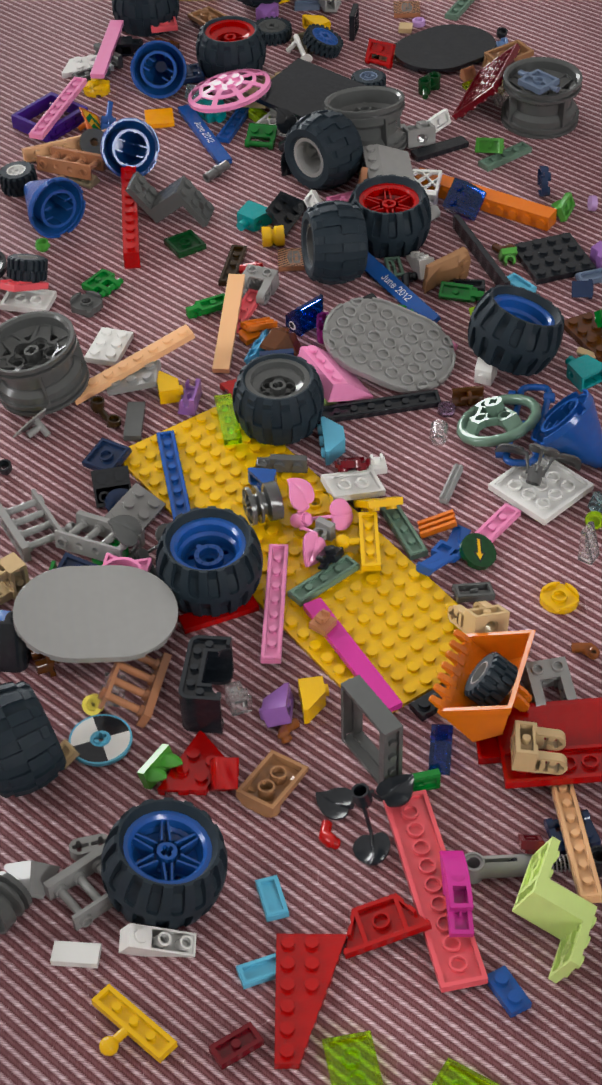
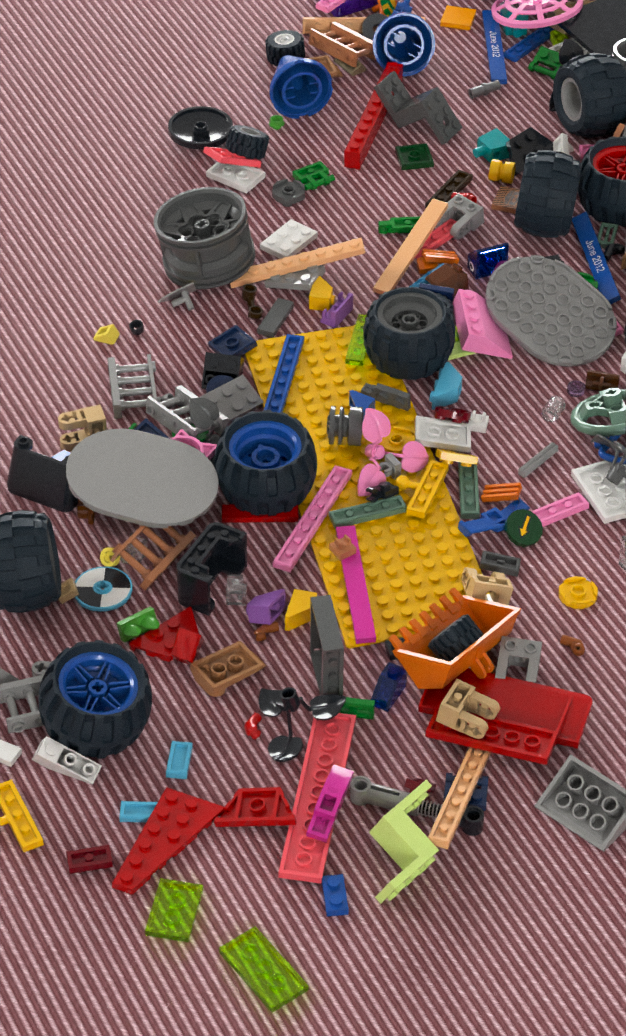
camera: 20 degrees right, 0 degrees up
black tile [318,389,442,424] -> none

